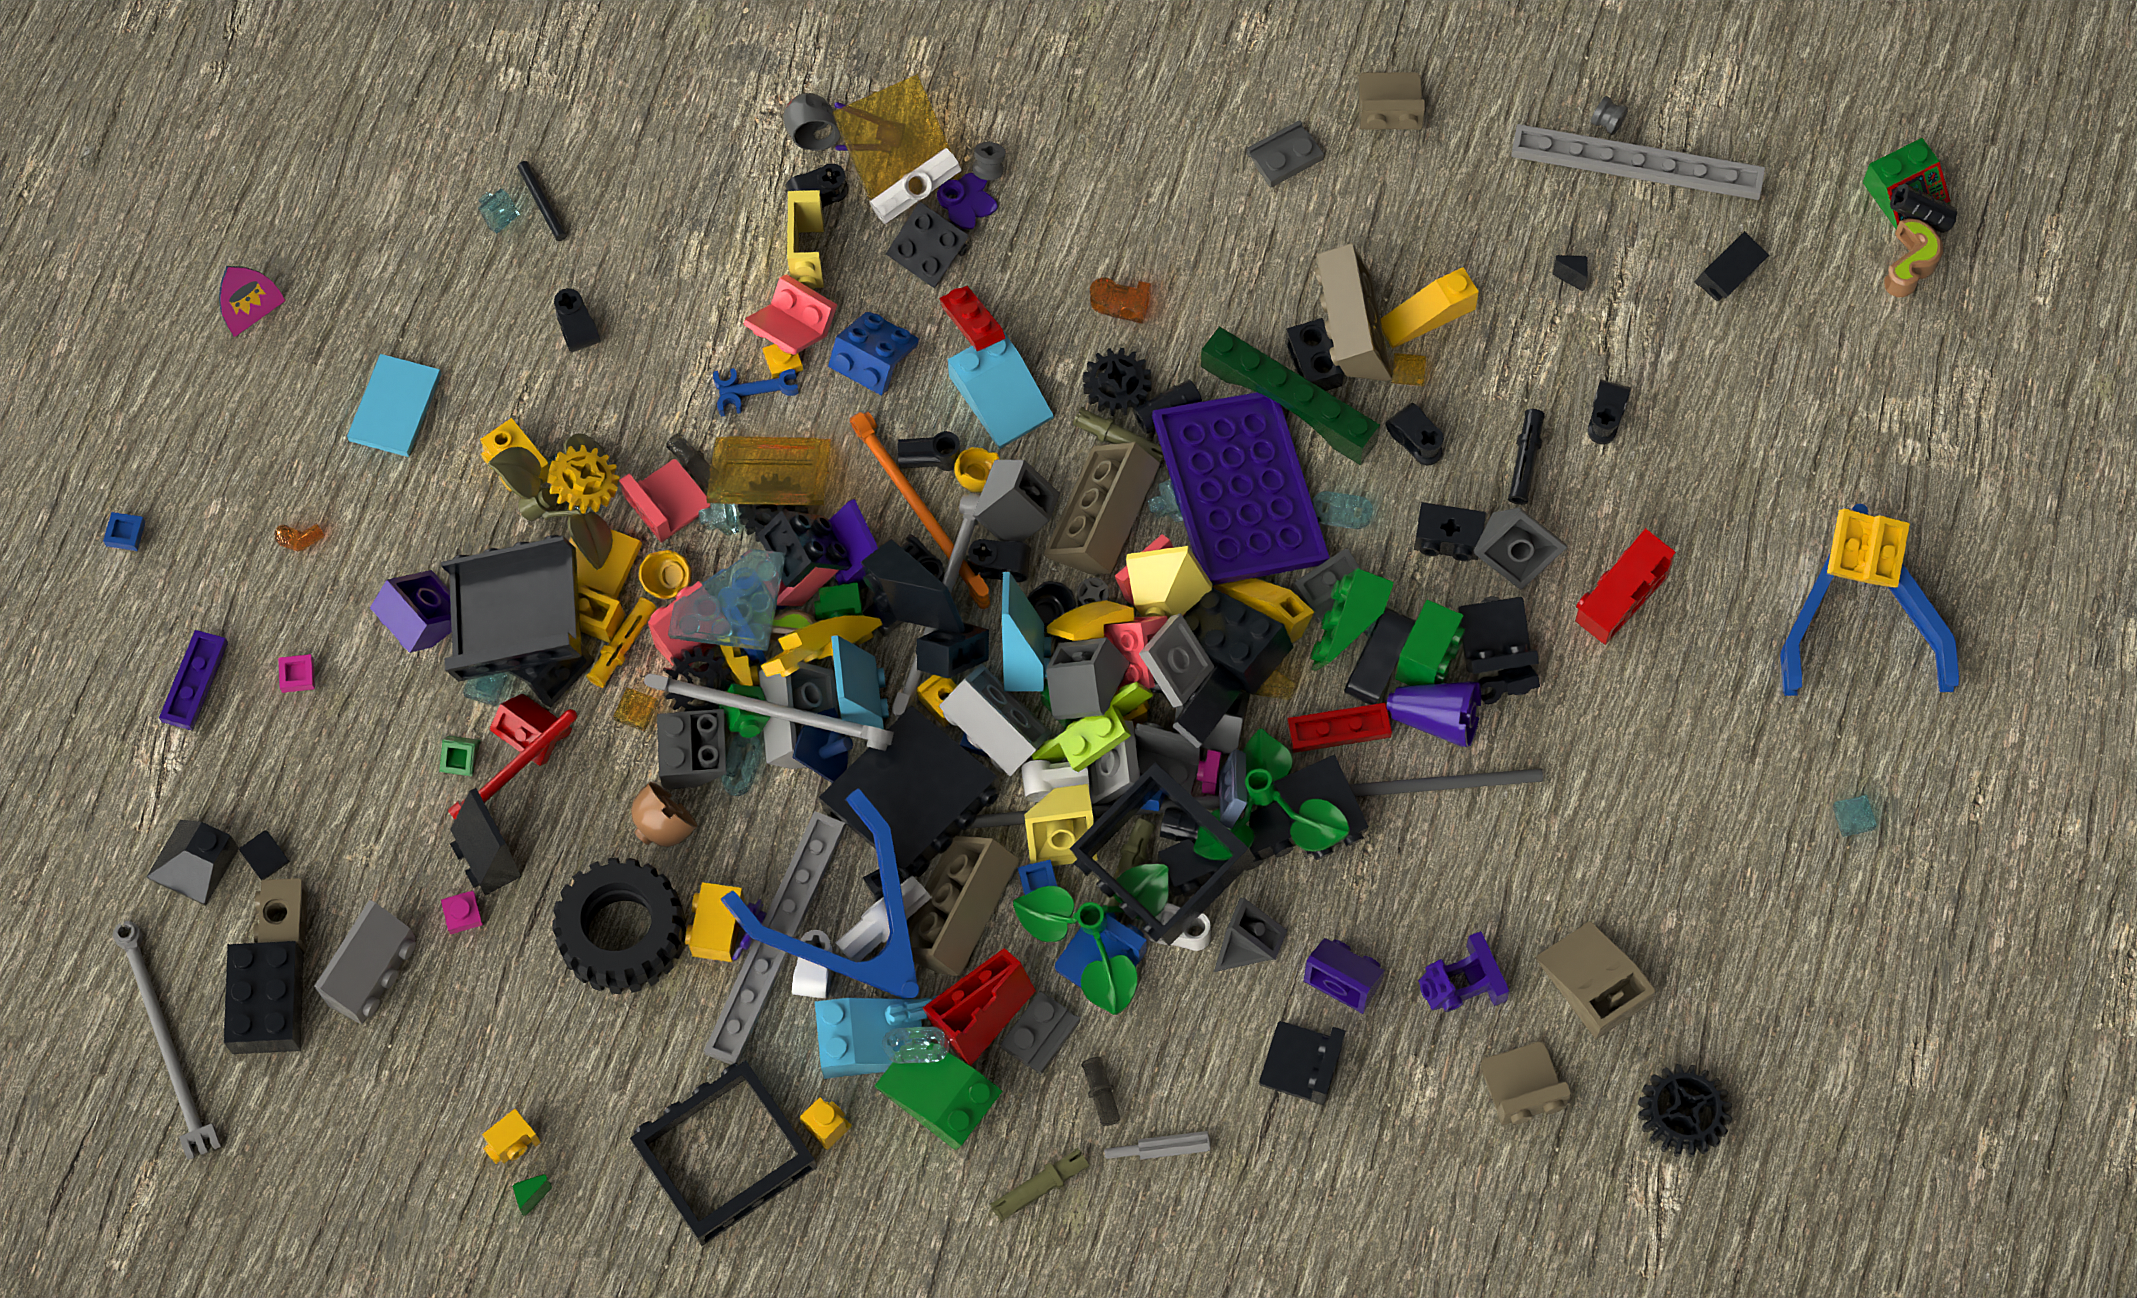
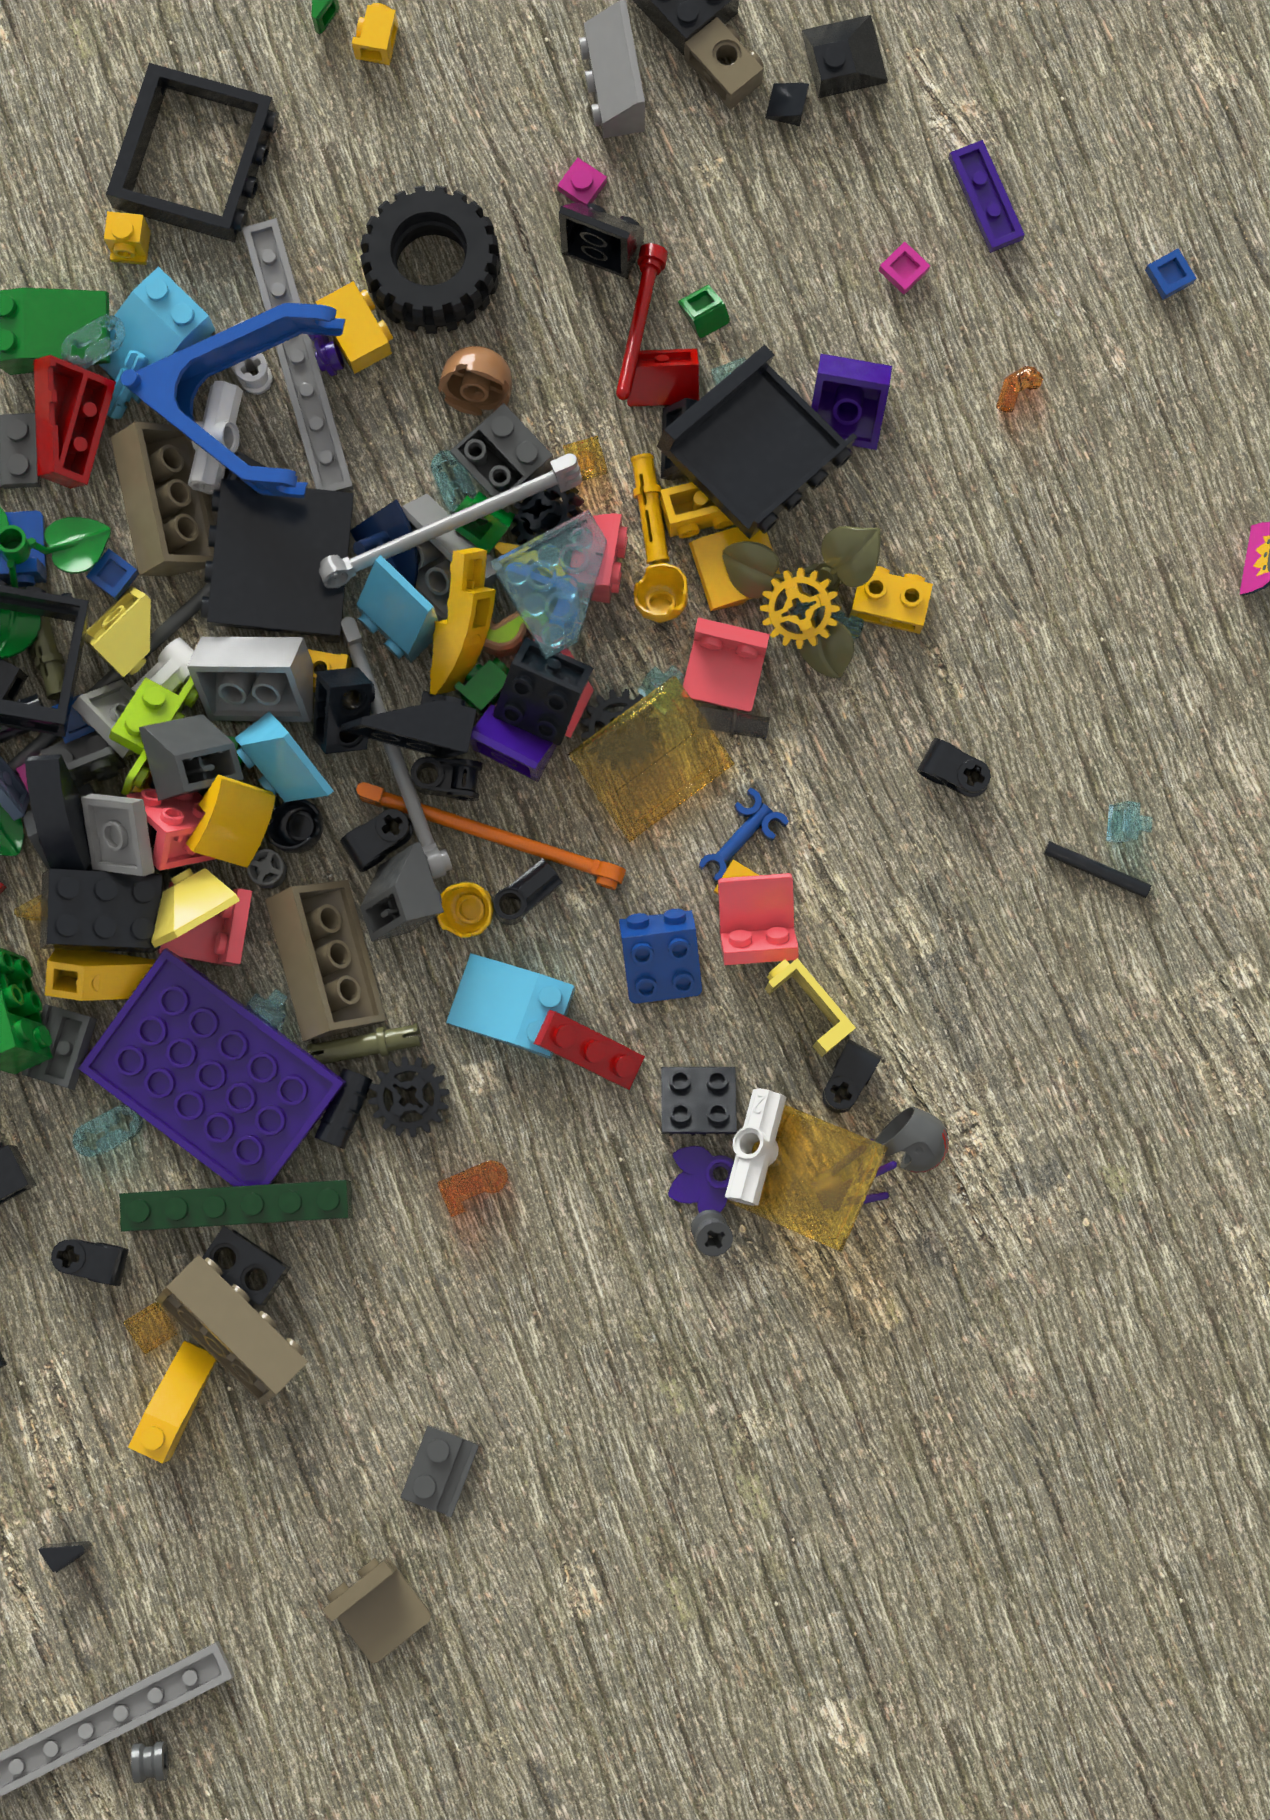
camera: 140 degrees right, 15 degrees up
medium azure tile [347,354,442,457] -> none

